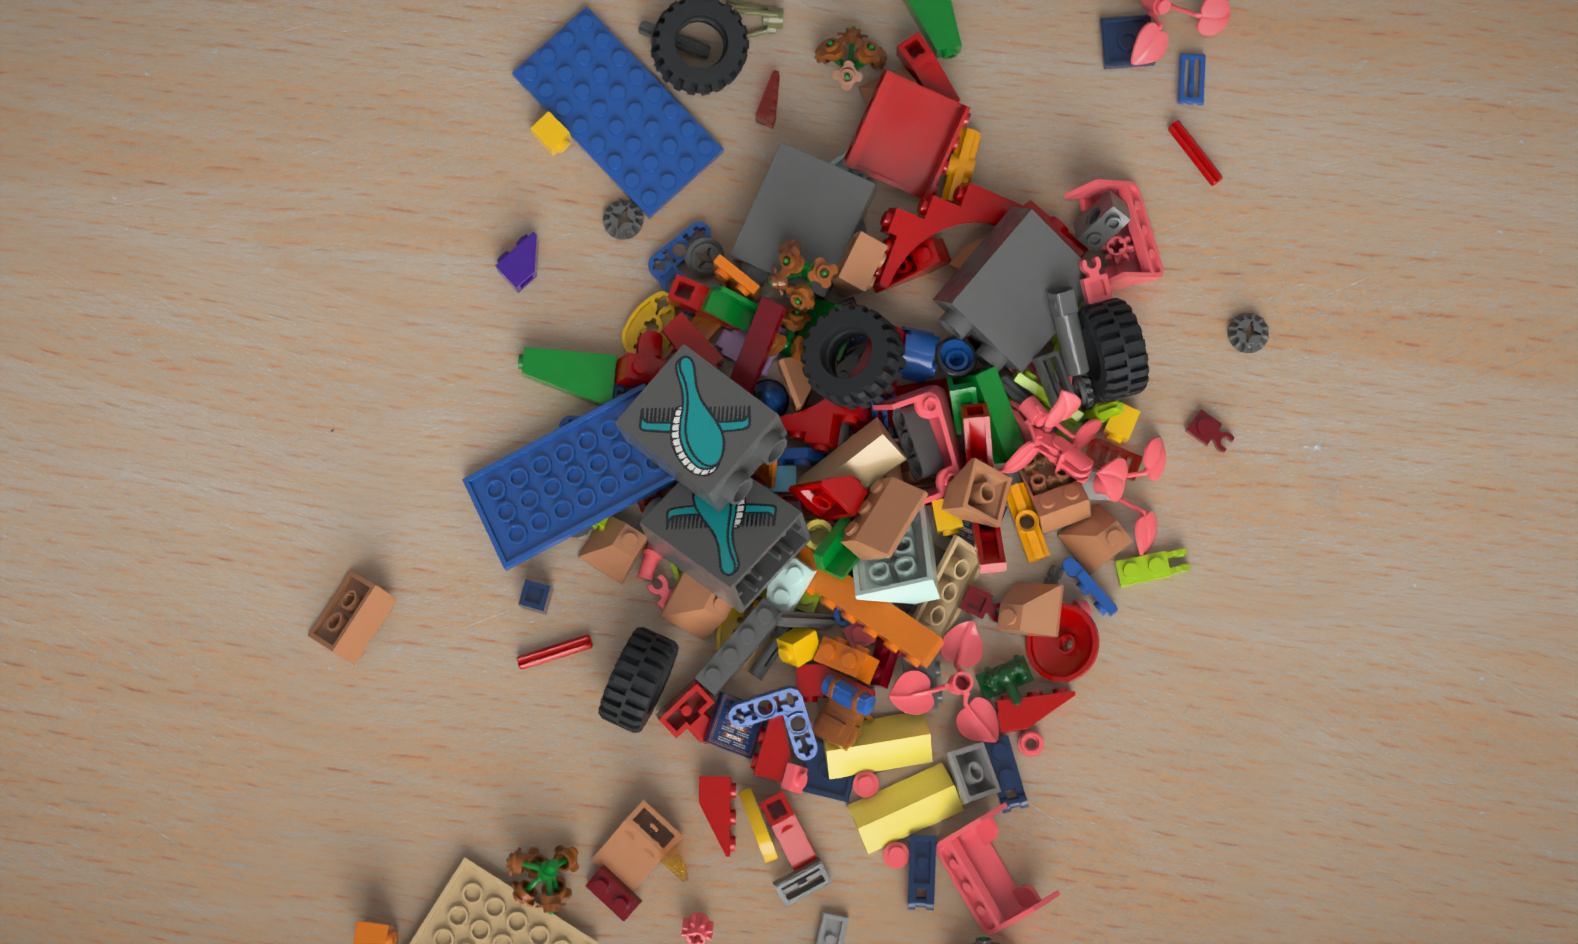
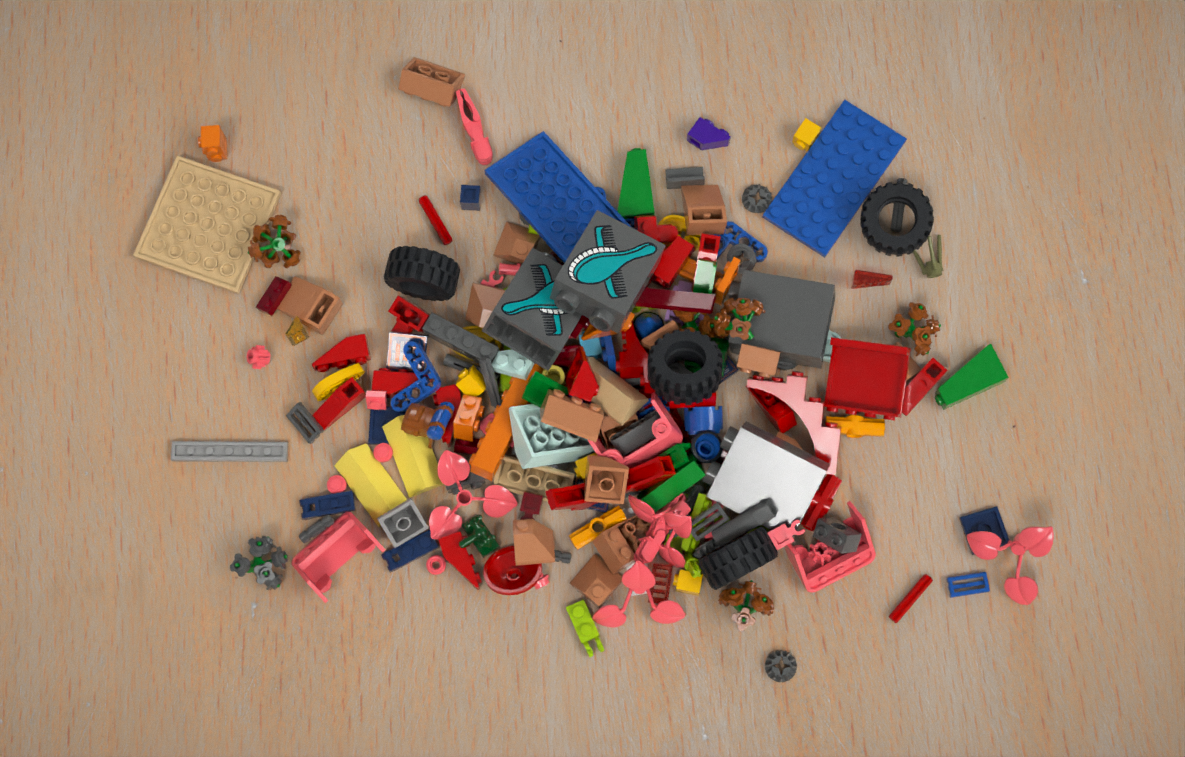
camera: 80 degrees right, 5 degrees down
blue hinge [1062,557,1118,617] -> none
dark red plate [1185,409,1235,453] -> none
none -> dark grey axle [299,514,334,543]
none -> coral arm [456,89,493,165]
none -> dark grey panel [665,167,705,189]
none -> nougat slope [681,185,727,235]
none -> dark orange plant [718,580,774,631]

